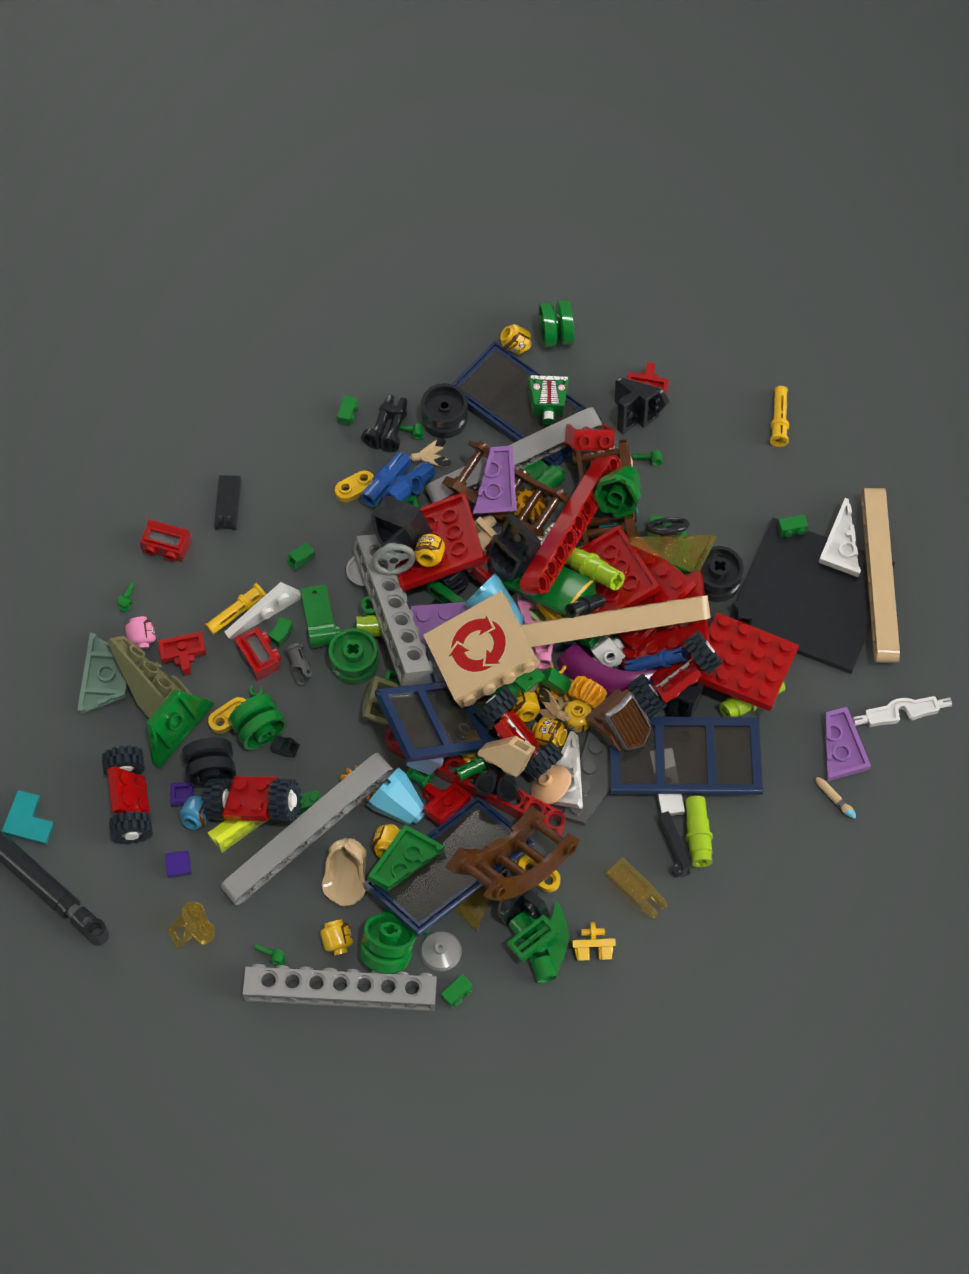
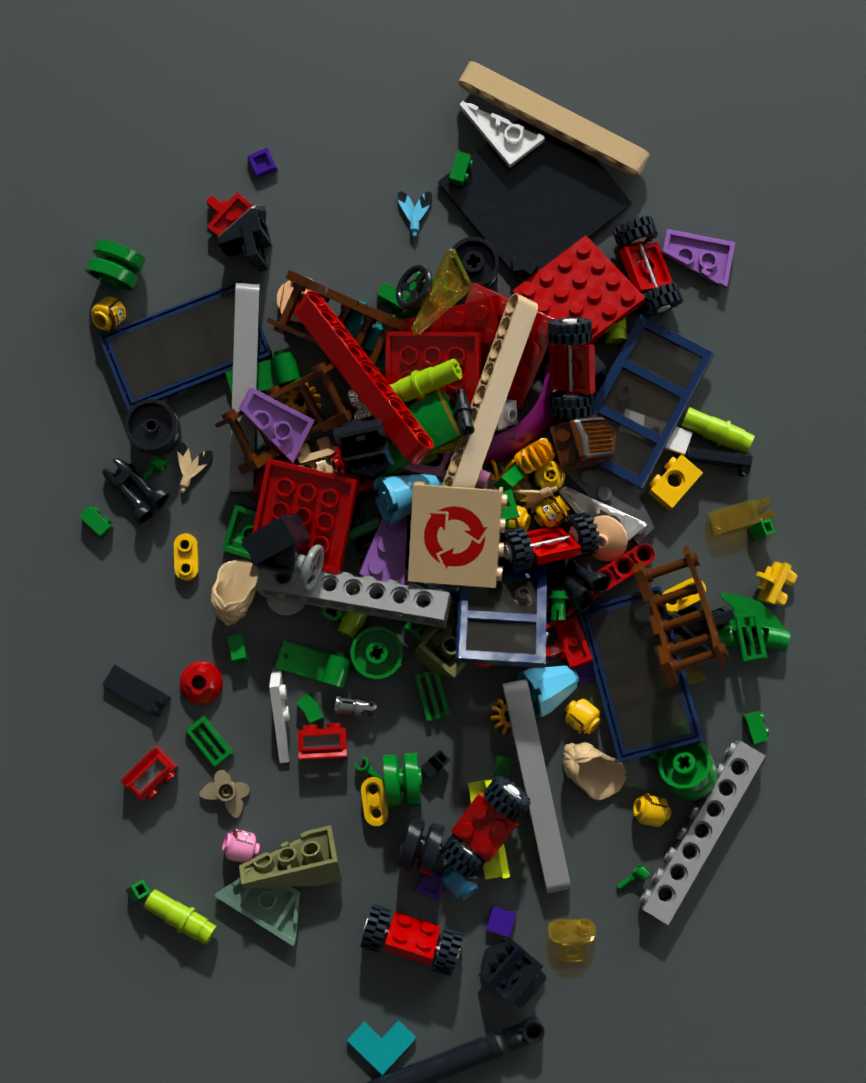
camera: 60 degrees left, 20 degrees up
green hand [118,582,135,612] -> none
green wing [146,689,214,769] -> none
red hinge [158,632,206,676] -> none
yellow pin [205,583,266,635] -> none
blue piece [360,451,412,508] -> none
green wing [368,825,445,891] -> none
blue piece [382,462,436,501] -> none
yellow head [414,534,445,567] -> none
light grey piece [420,931,462,971] -> none
tan slope [477,736,535,777] -> none
torso [528,375,569,425] -> none
red window [564,424,615,450] -> none
green cone [593,465,641,518] -> none
blue pin [624,647,688,671] -> none
green hand [633,450,663,466] -> none
yellow pin [770,386,789,447] -> none
tan piece [816,777,856,819] -> none
white piece [852,696,952,727] -> none
none -> green piece [126,879,150,903]
none -> lime piece [143,889,217,945]
none -> red piece [179,661,223,705]
none -> green tile [185,715,234,768]
none -> dark tan animal [199,770,250,818]
none -> tan hair [210,559,260,626]
none -> dark purple tile [247,147,278,179]
none -> medium azure piece [397,191,432,237]
none -> green tile [415,671,450,721]
none -> black piece [478,938,546,1008]
none -> dark purple tile [574,662,595,683]
none -> plate [613,216,684,317]
none -> yellow brick [648,454,703,511]
none -> green piece [747,518,775,541]

